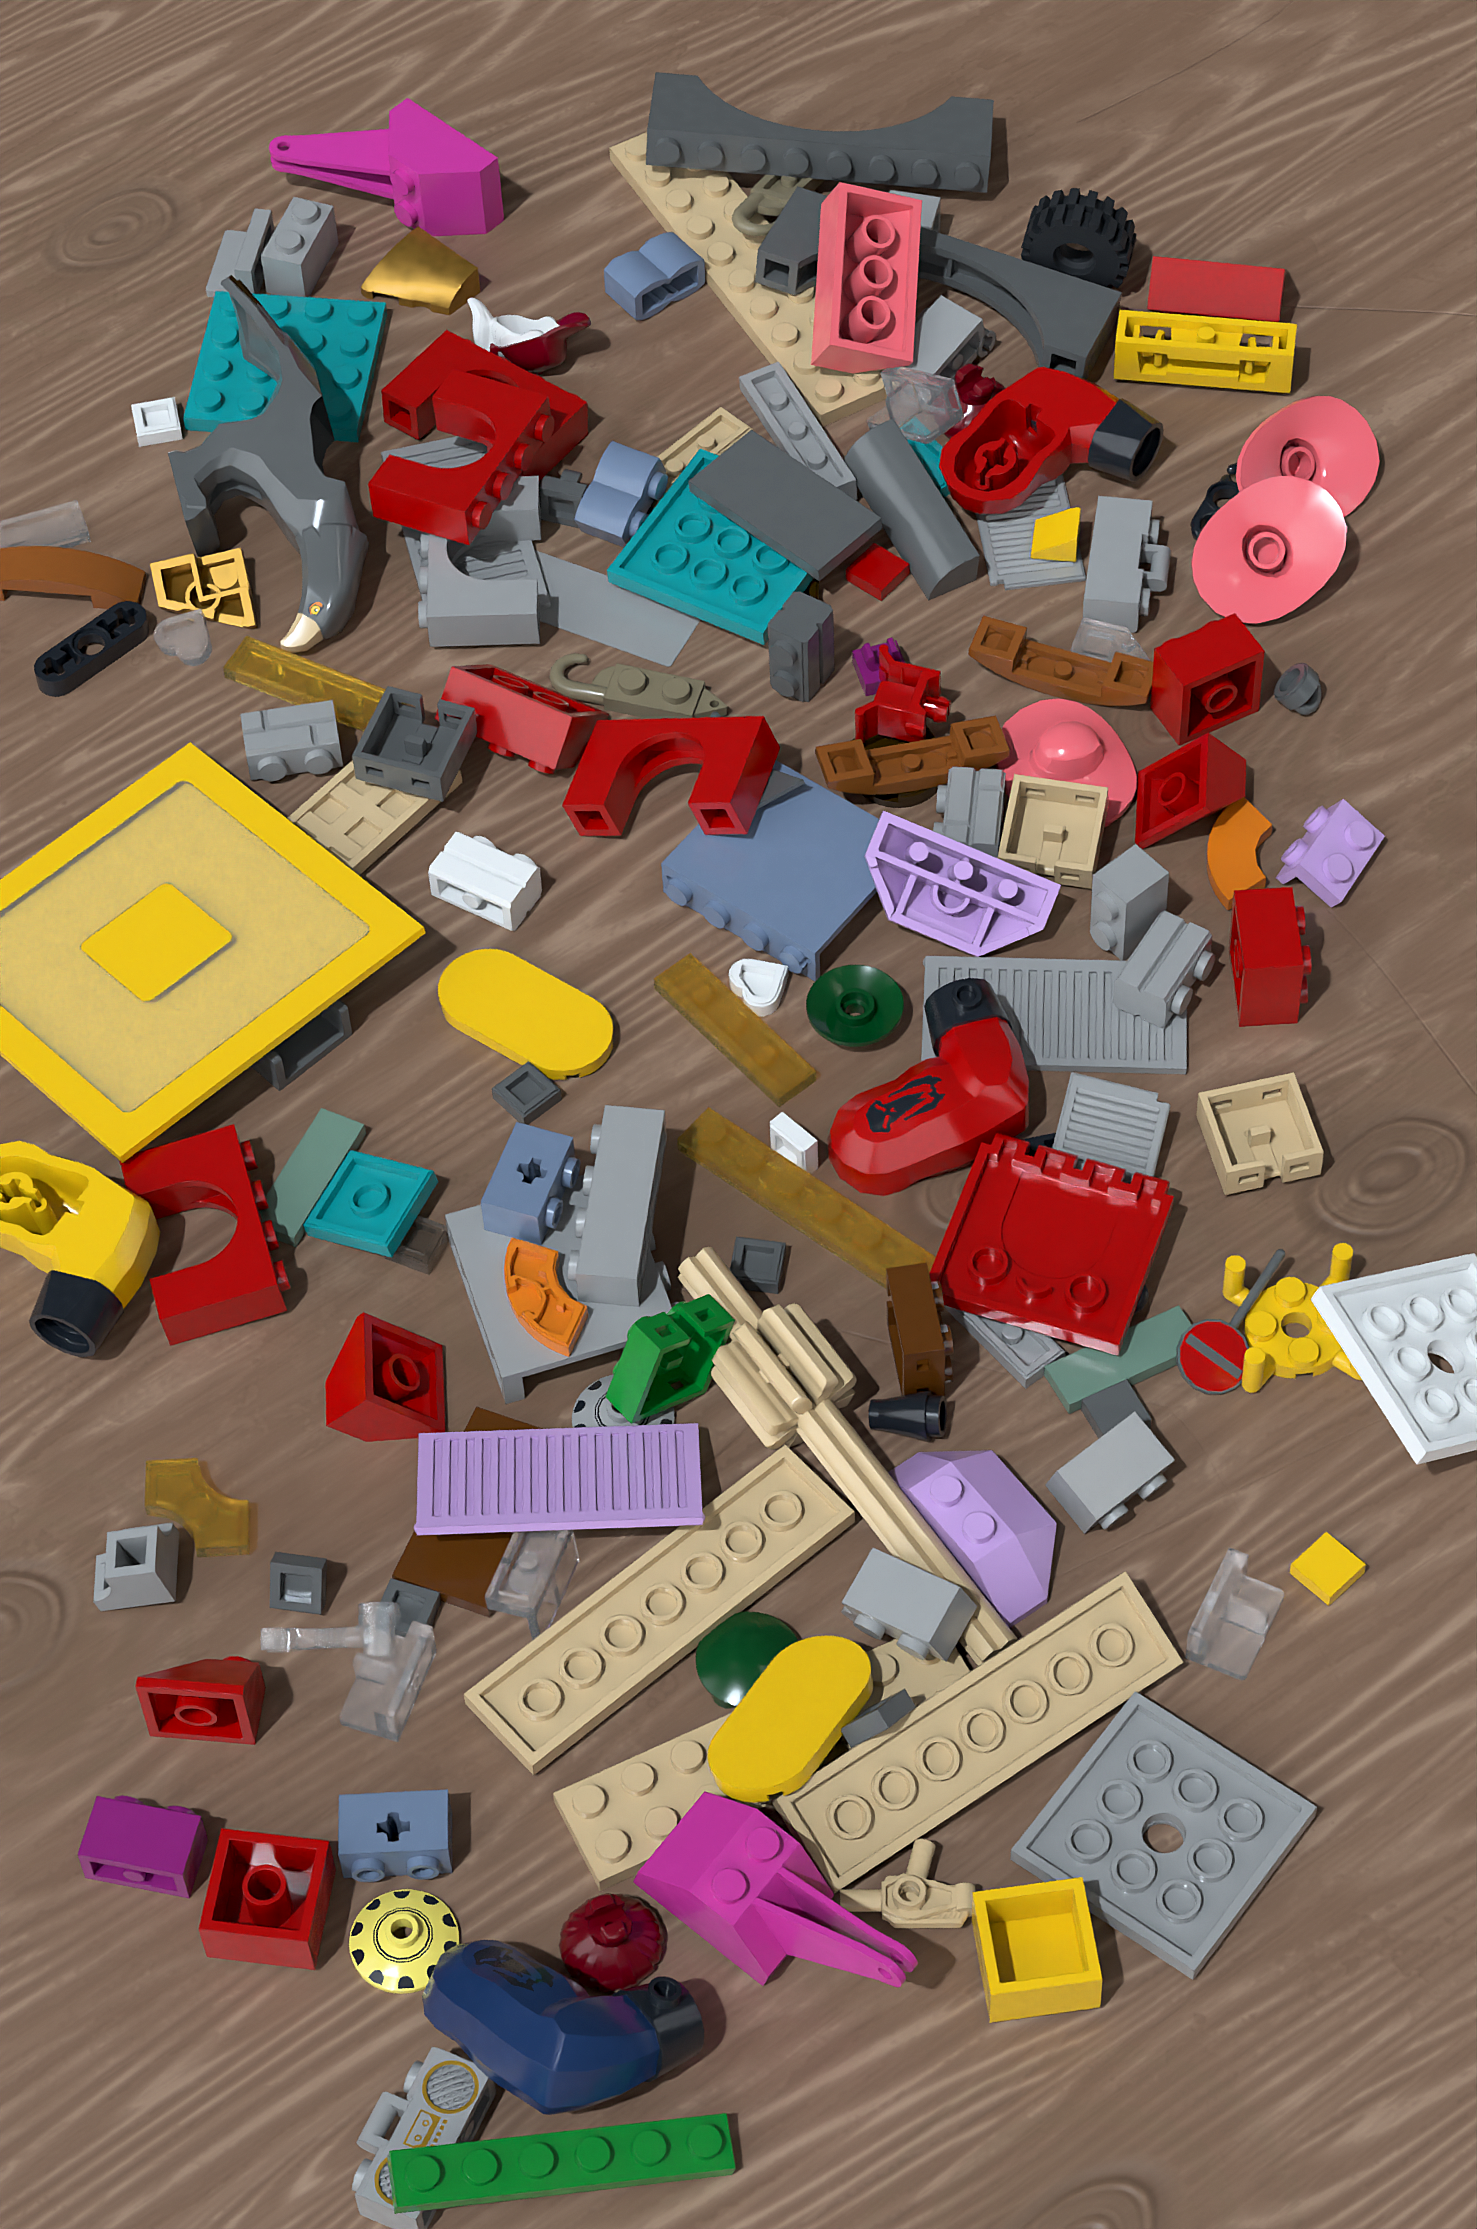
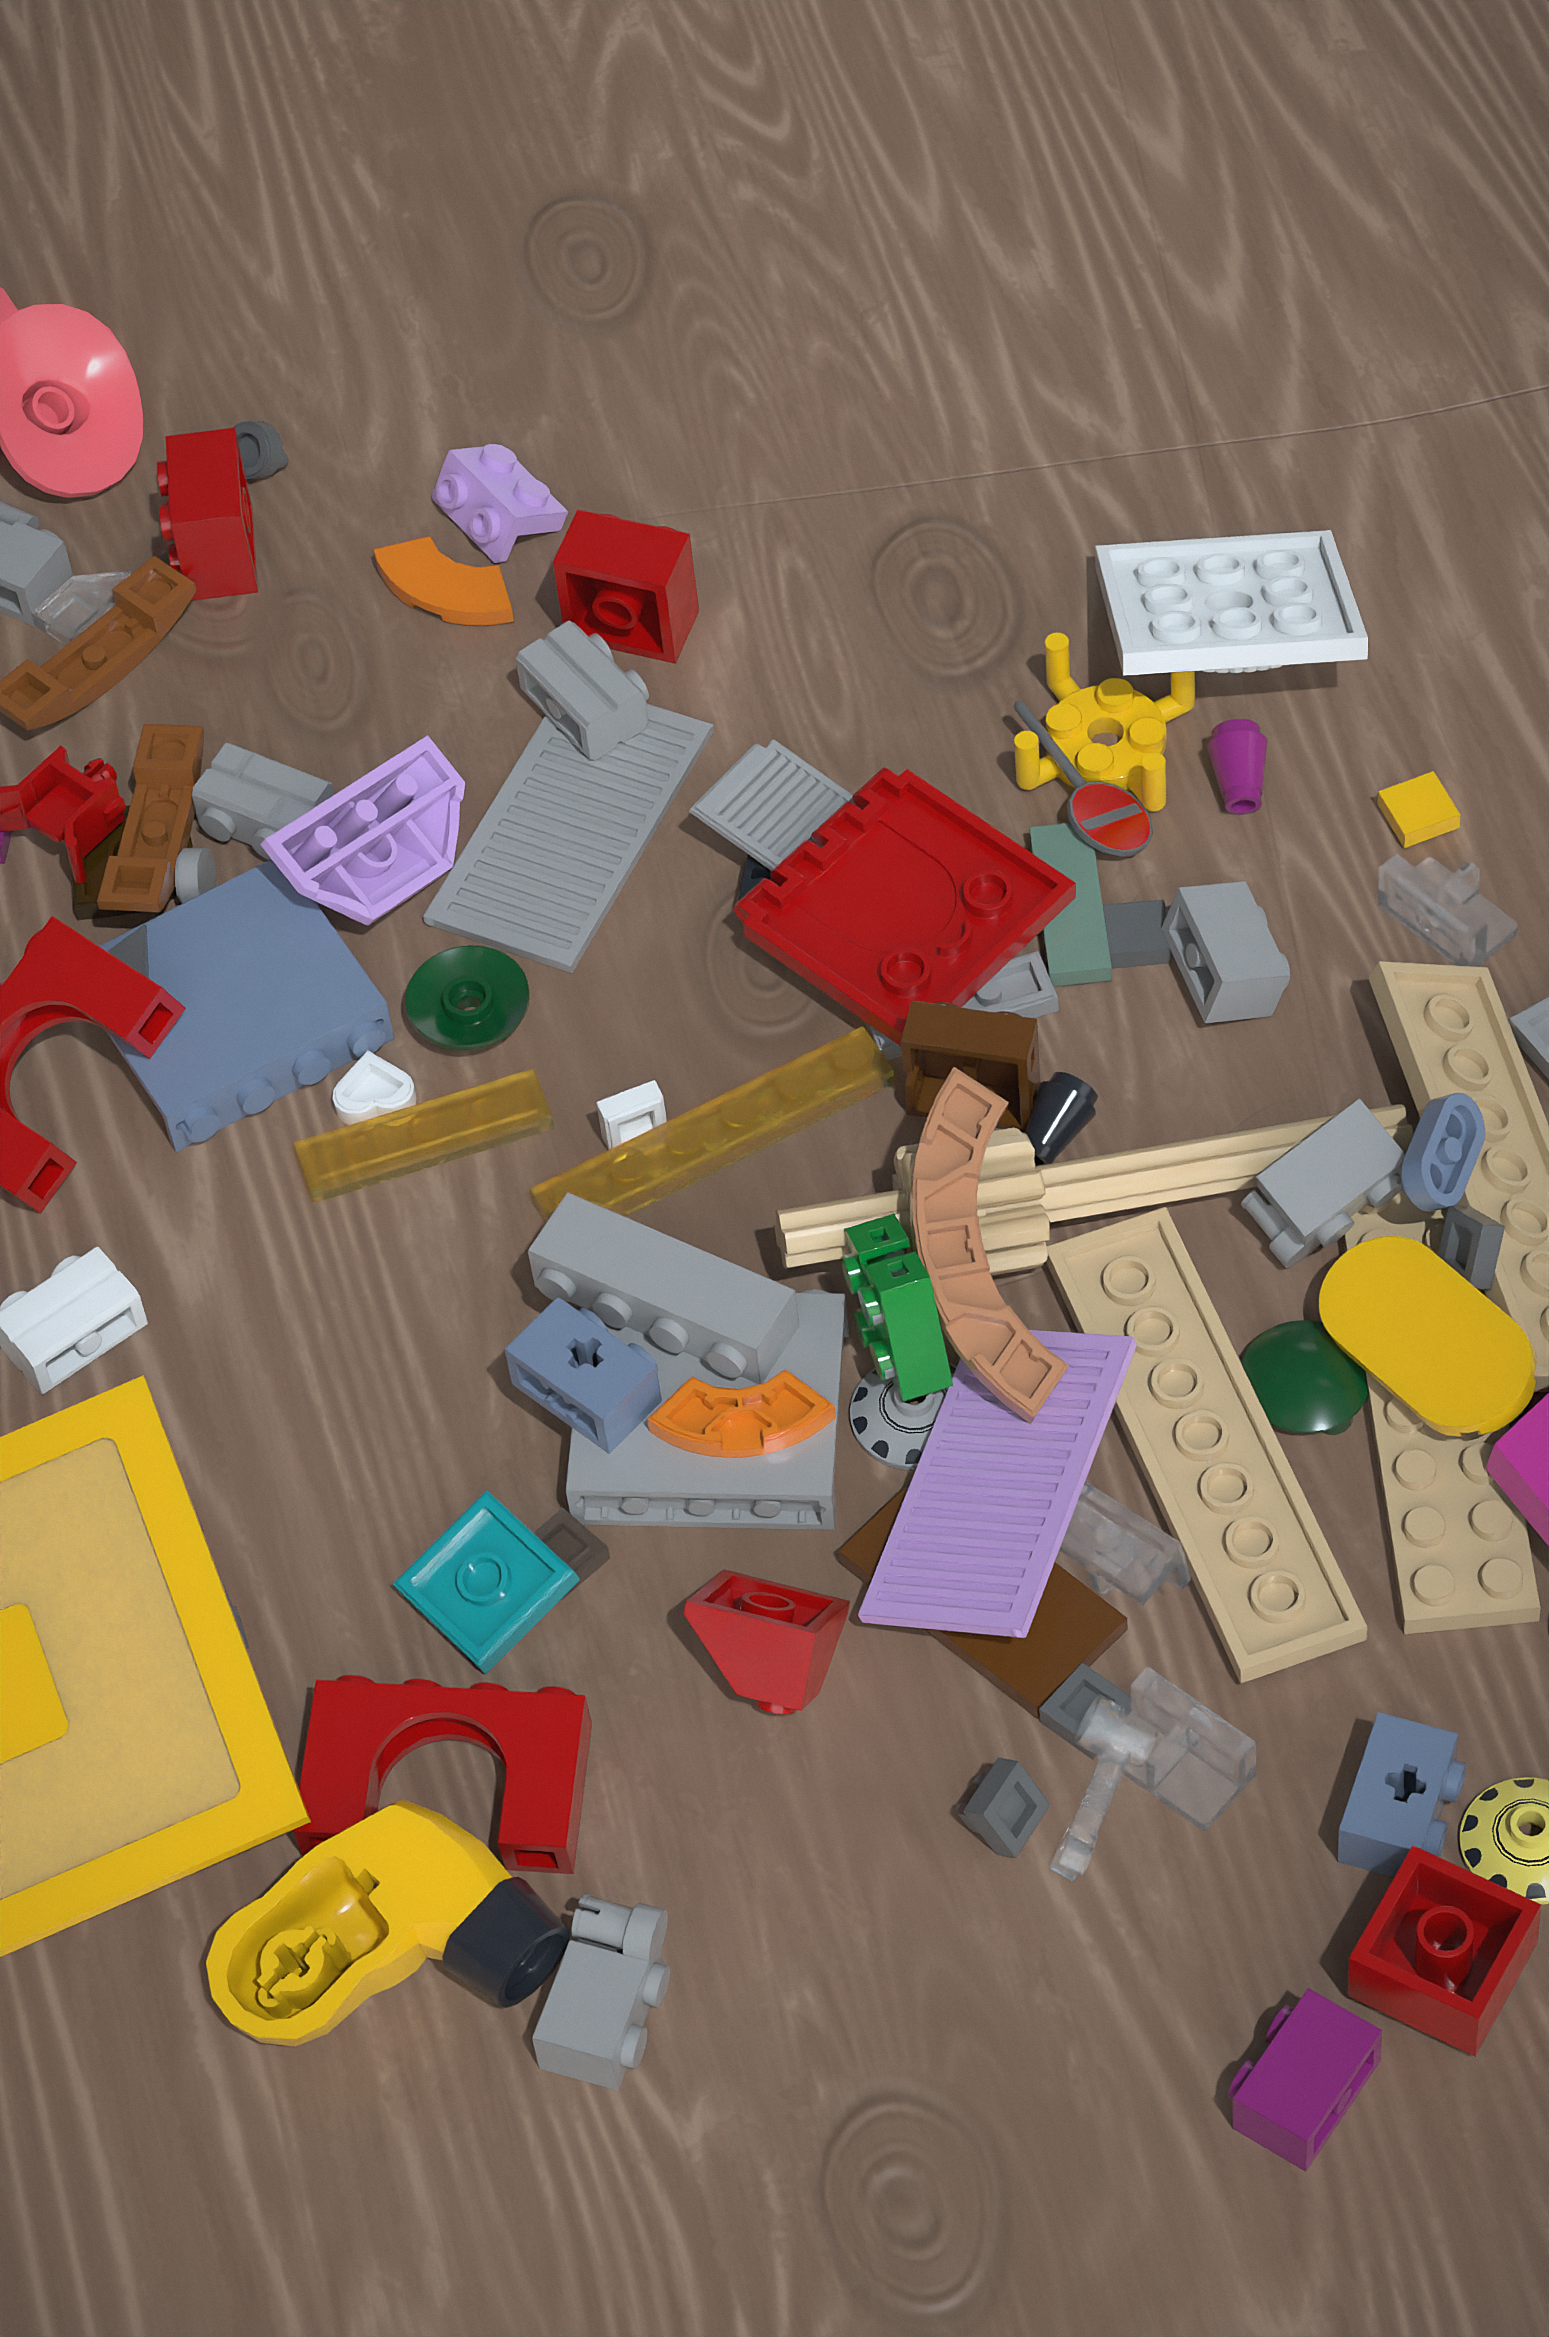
camera: 65 degrees left, 0 degrees up
light grey brick [93,1522,179,1611] -> none
red slope [135,1656,266,1745] -> none
clear yellow tile [144,1458,251,1557] -> none
sand green tile [260,1108,366,1247] -> none
yellow tile [438,949,613,1080] -> none
dark grey tile [492,1061,562,1125] -> none
dark grey tile [730,1237,786,1294] -> none
red piece [827,978,1029,1196] -> none
lavender wedge [888,1450,1057,1628] -> none
coral hat [995,698,1137,827] -> none
tan piece [997,774,1109,889] -> none
light grey brick [1090,844,1169,961] -> none
red slope [1135,732,1246,849] -> none
tan piece [1196,1072,1324,1195] -> none
none -> light grey tile [175,847,216,904]
none -> light grey hinge [532,1893,670,2091]
none -> nougat tile [910,1067,1069,1424]
none -> magenta cone [1207,719,1268,815]
none -> sand blue plate [1401,1093,1485,1211]

